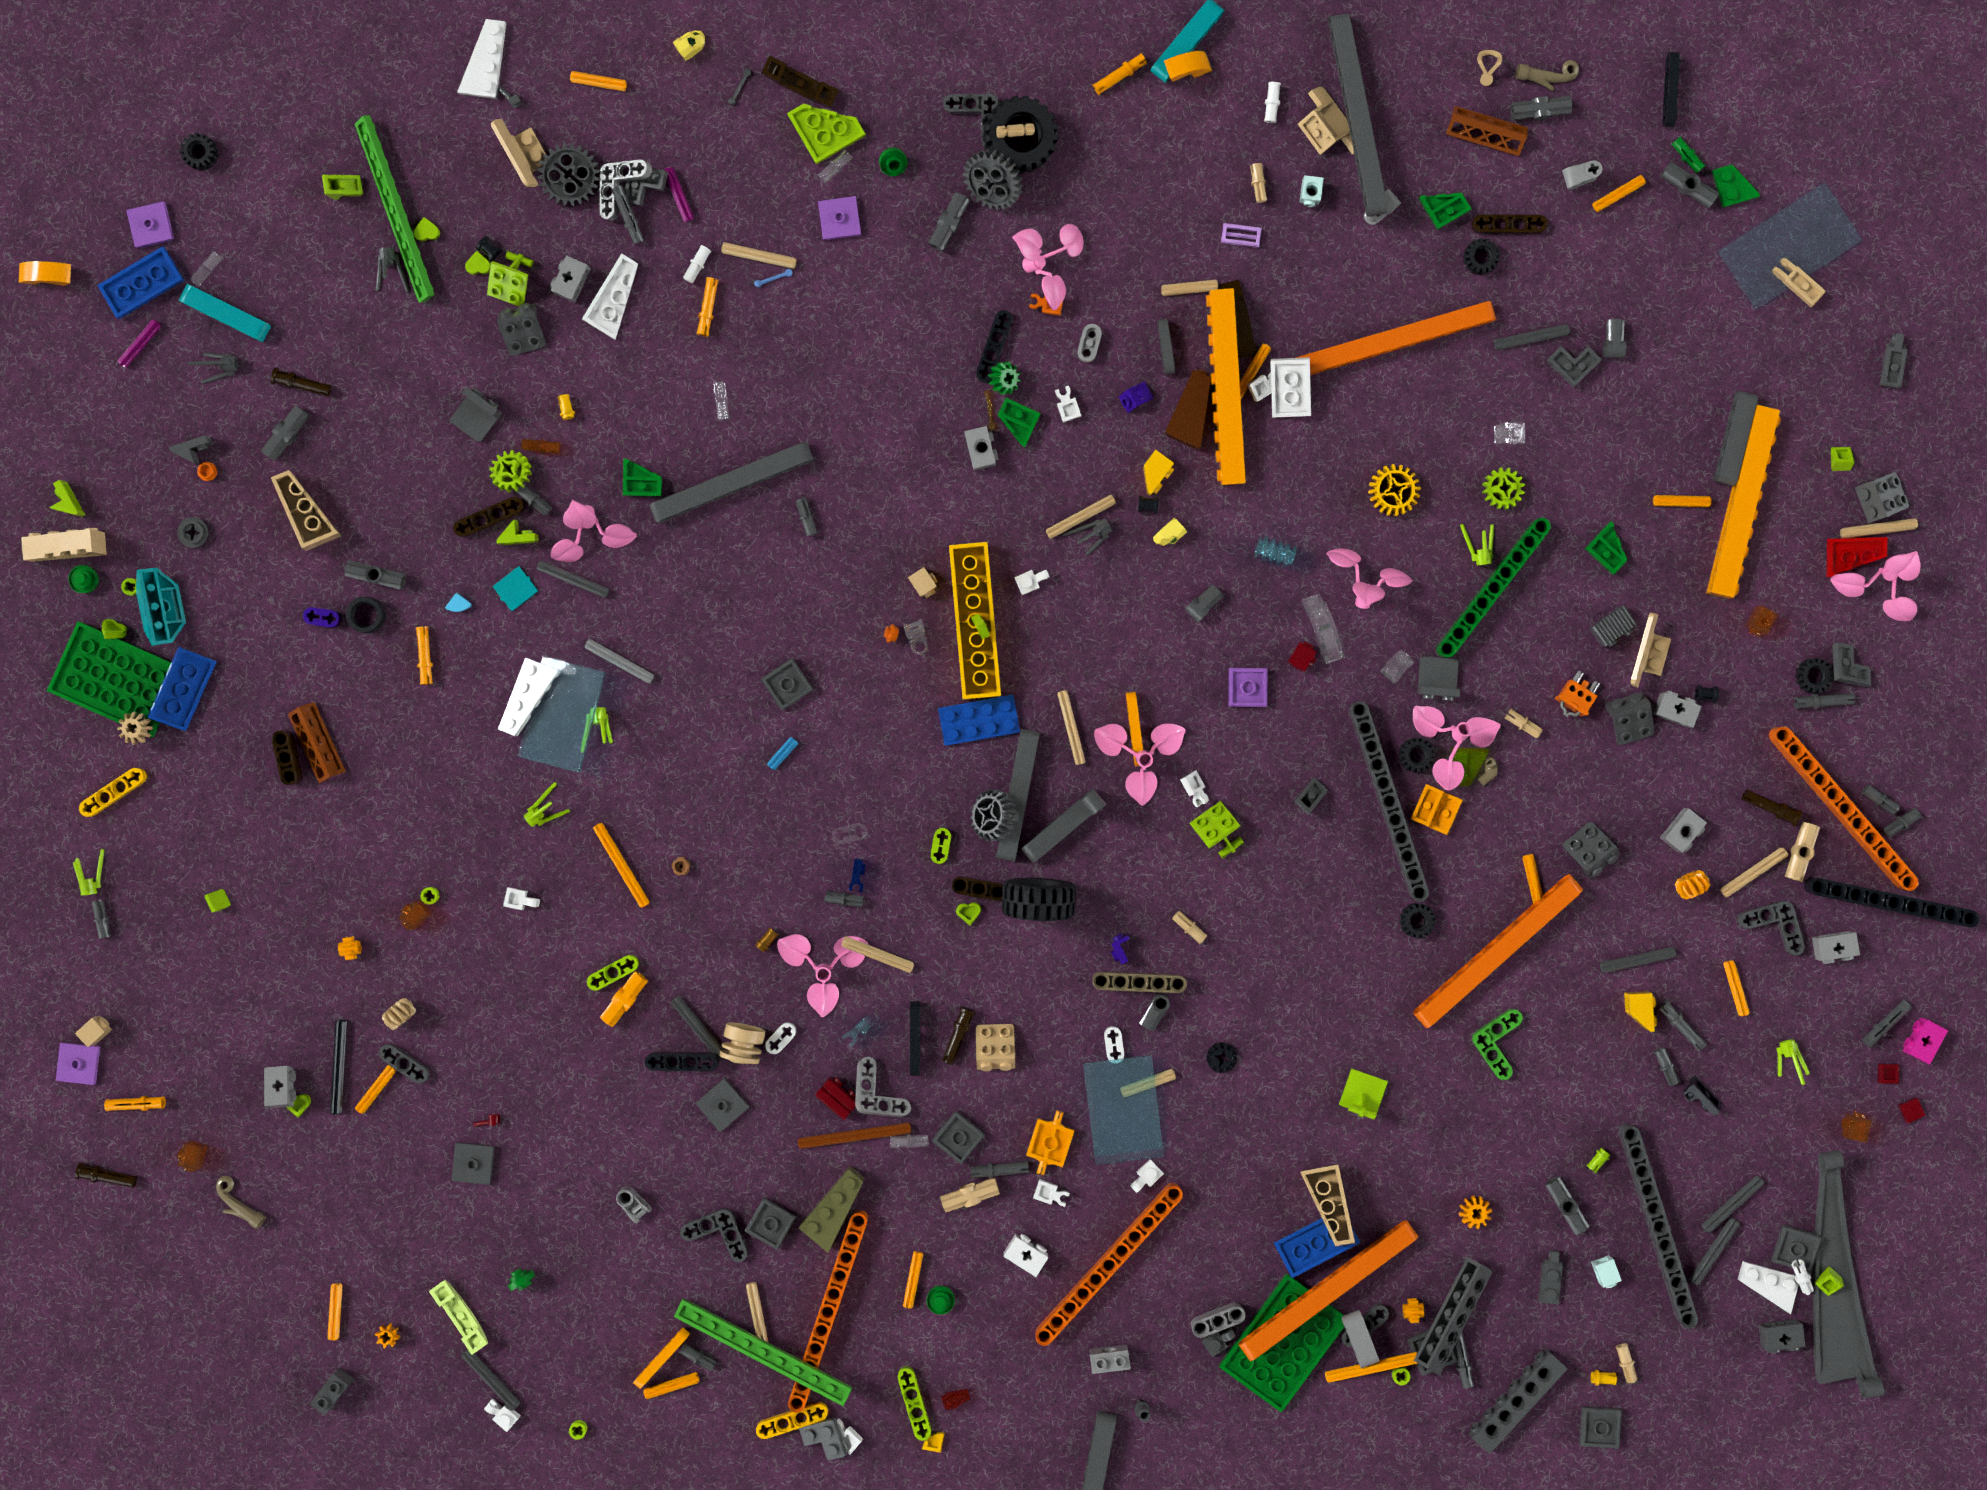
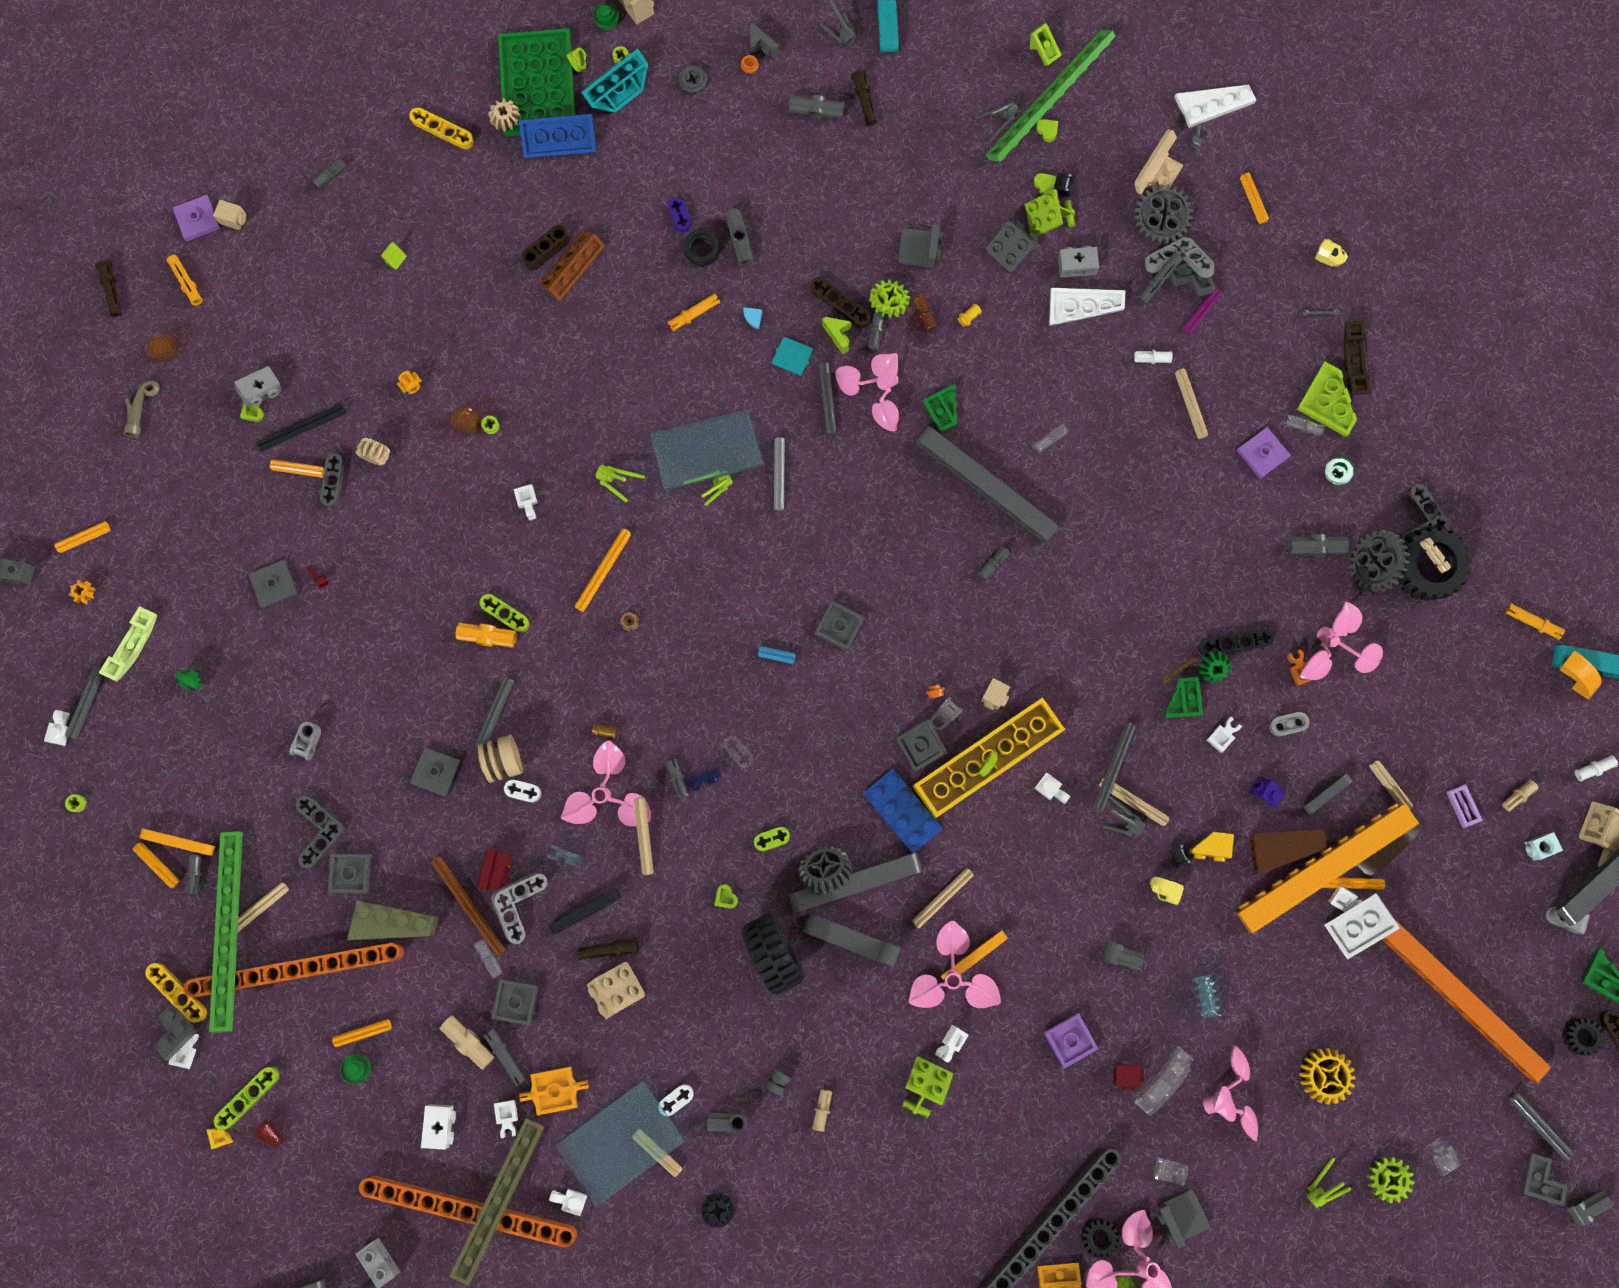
camera: 65 degrees right, 10 degrees down
lime plant [73,849,104,895] -> none
tan wedge [271,470,341,551] -> none
white wing [498,658,561,736] -> none
black beam [645,1052,720,1071] -> none
light orange pin [696,277,719,337] -> none
medium blue hinge [754,269,793,287] -> none
dark brown beam [952,876,1003,901] -> none
light grey brick [964,426,999,471] -> none
dark tan beam [1092,971,1187,993] -> none
dark purple bracket [1111,933,1130,965] -> none
dark grey slope [1293,778,1328,815] -> none
green beam [1436,518,1551,658] -> none
none -> olive plate [449,1118,545,1286]
none -> dark grey wheel [765,1068,792,1097]
none -> dark grey plate [896,719,948,772]
none -> dark grey axle [1093,723,1136,811]

